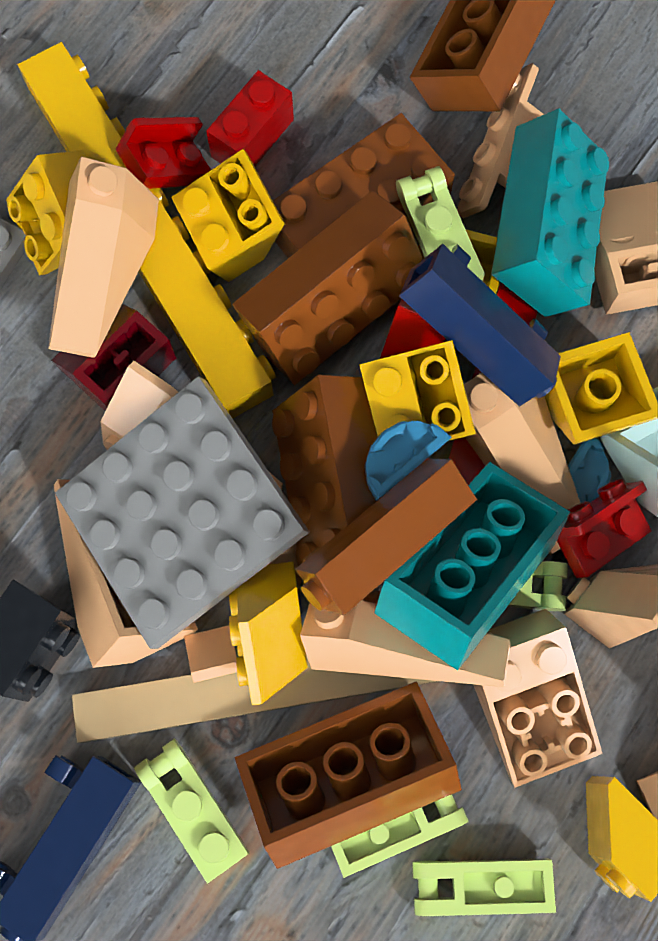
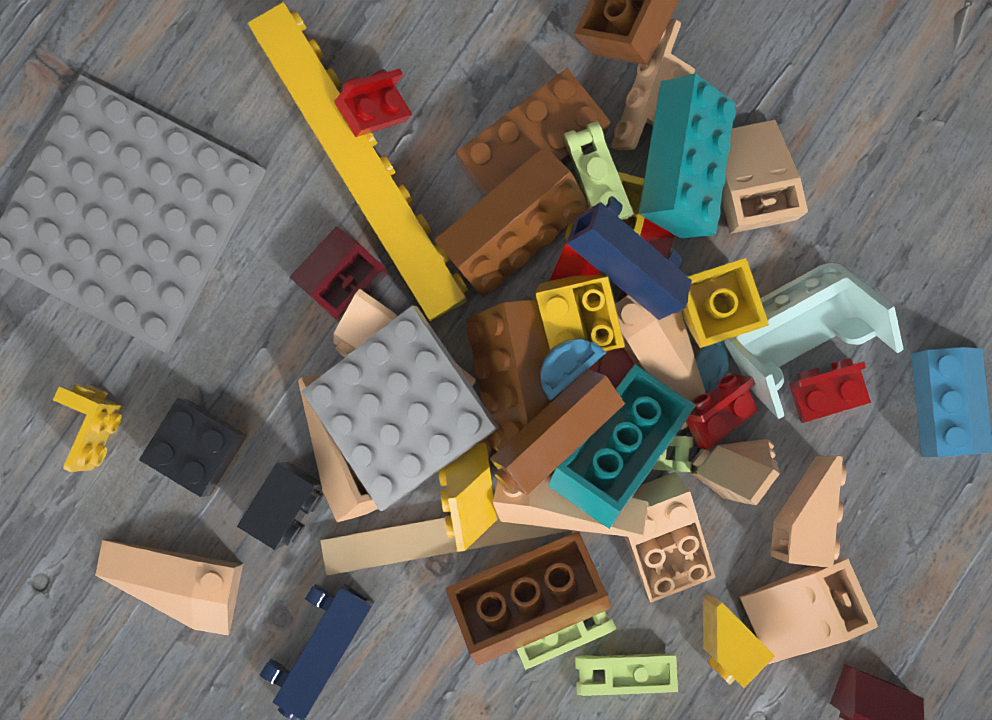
camera: 10 degrees left, 10 degrees up
yellow slope [6,150,87,276] -> none
light nougat wedge [48,157,159,358] -> none
yellowish green plate [134,738,250,884] -> none
yellow slope [171,149,285,282] -> none
light nougat tile [184,625,237,683] -> none
red brick [206,70,294,167] -> none

